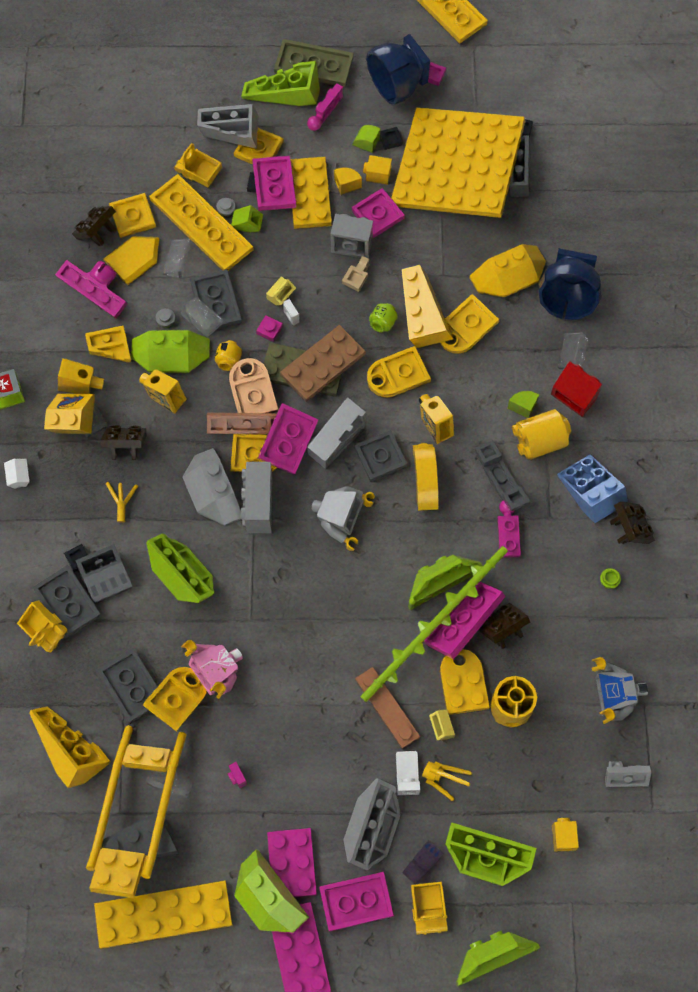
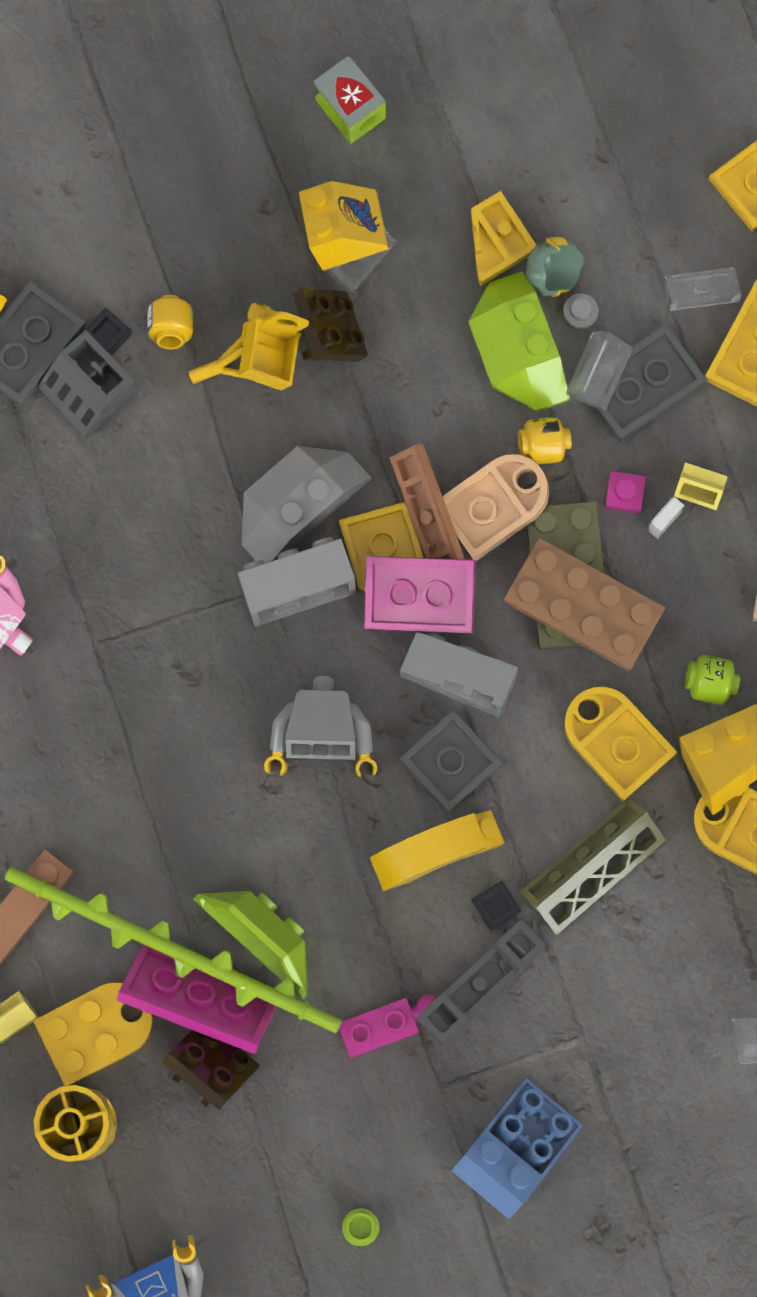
camera: 75 degrees right, 10 degrees up
white piece [4,459,29,489] -> none
dark pink plate [55,260,128,319] -> none
yellow torso [58,358,104,394] -> none
dark brown plate [72,206,117,246] -> none
yellow tile [103,236,160,285] -> none
yellow torso [139,370,187,414] -> none
lime wedge [146,533,214,603] -> none
yellow torso [418,394,454,444] -> none
lime brick [507,391,539,418] -> none
yellow cylinder [512,409,571,460] -> none
red slope [551,361,602,417] -> none
dark brown plate [609,501,655,544] -> none
none -> yellow head [147,294,193,350]
none -> yellow piece [238,303,309,391]
none -> black tile [471,881,522,932]
none -> olive fence [519,797,666,935]
none -> sand green hair [526,237,585,297]

